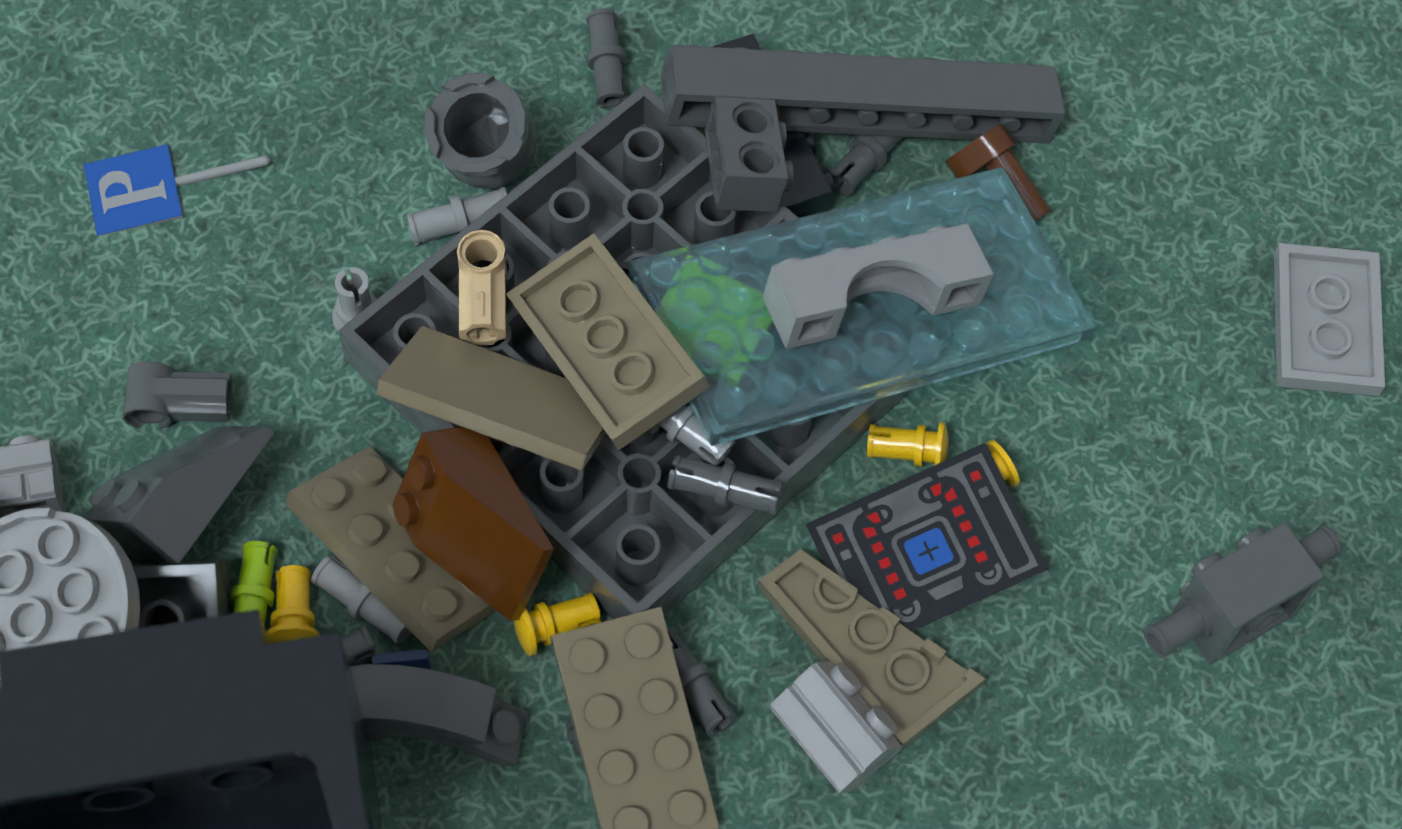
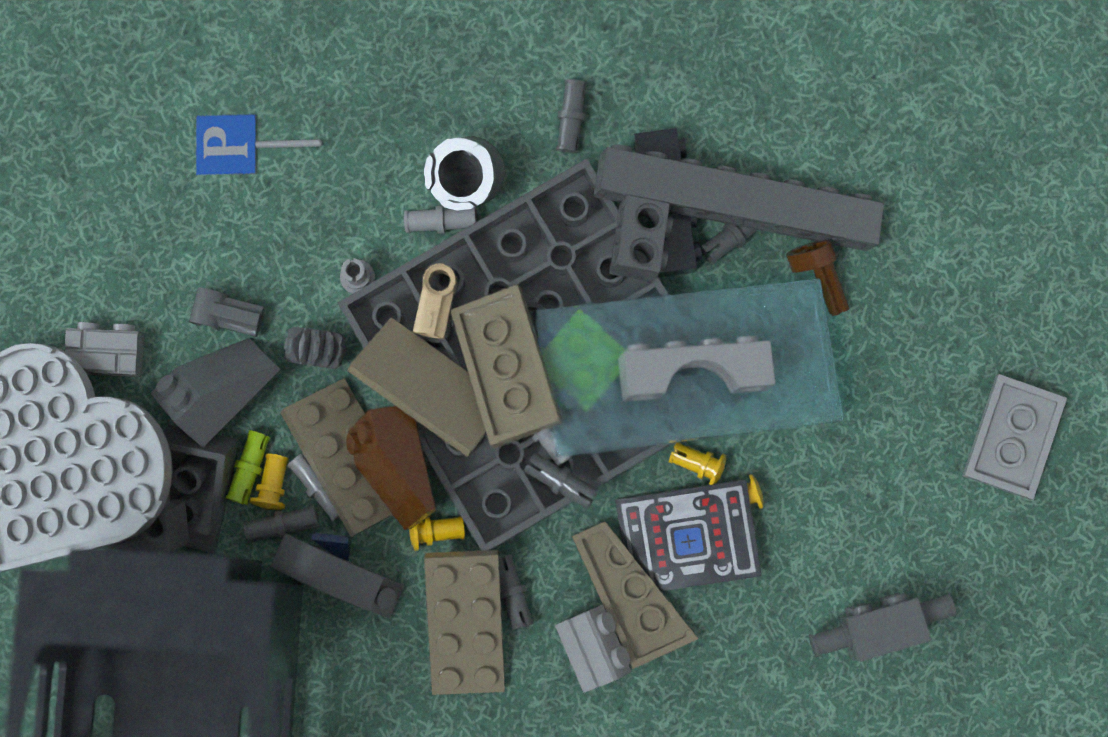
camera: 20 degrees right, 20 degrees up
none -> dark grey gear [284,327,346,369]

